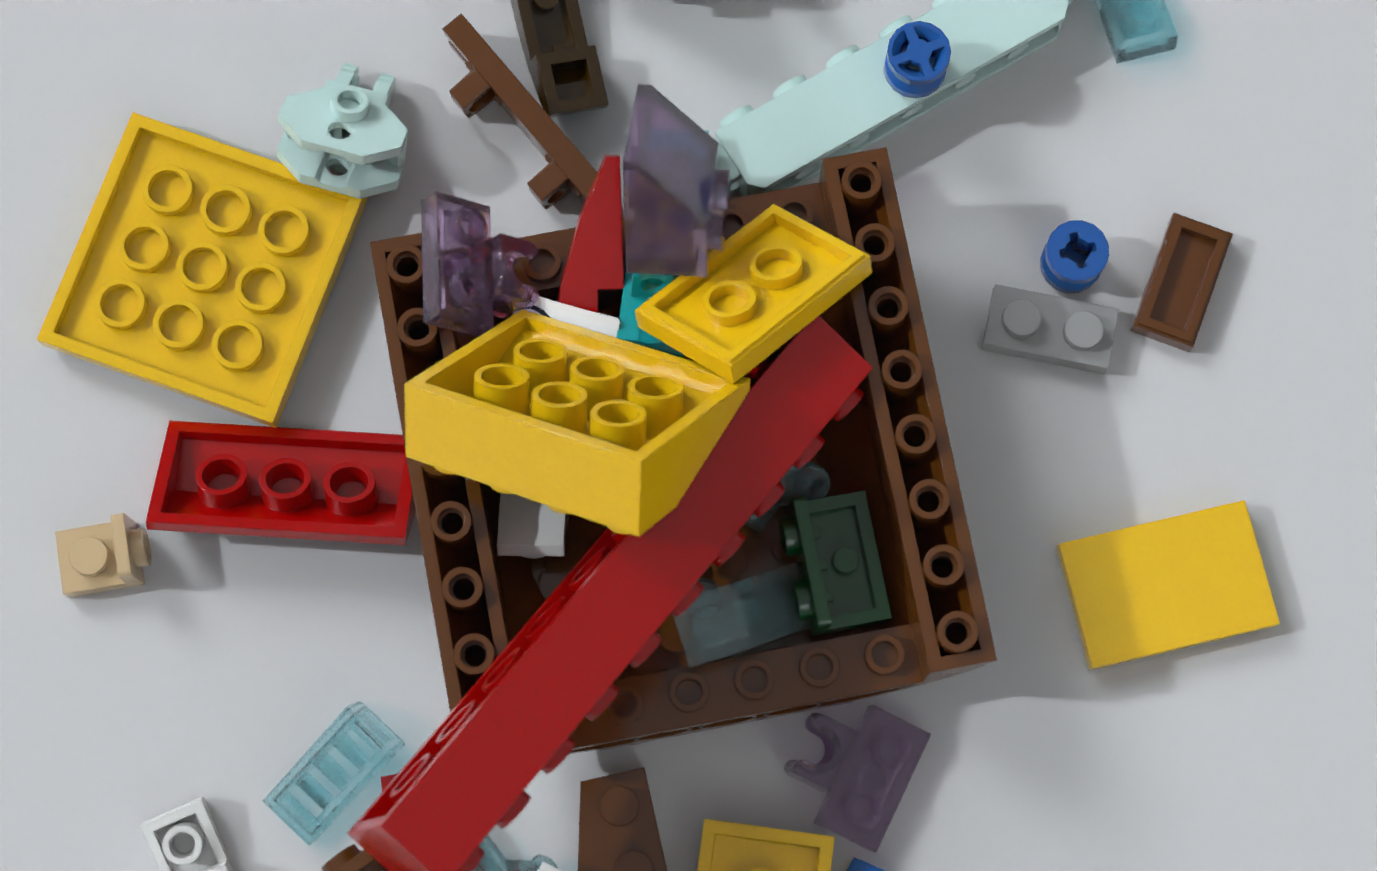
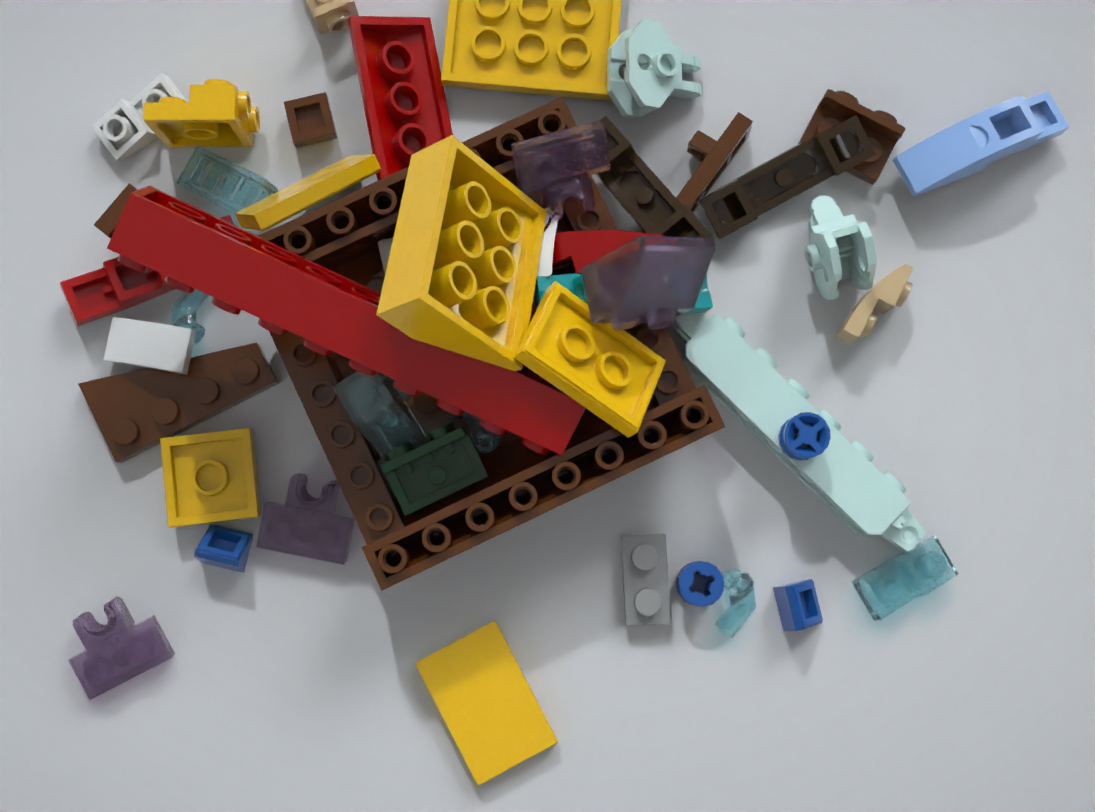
camera: 70 degrees right, 5 degrees up
reddish brown tile [1130,213,1233,352] -> none
none -> yellow plate [143,79,260,148]
none -> yellow tile [234,154,381,231]
none -> reddish brown plate [284,92,338,148]
none -> dark brown slope [581,115,714,268]
none -> clear light blue arm [715,568,756,638]
none -> blue slope [773,579,823,631]

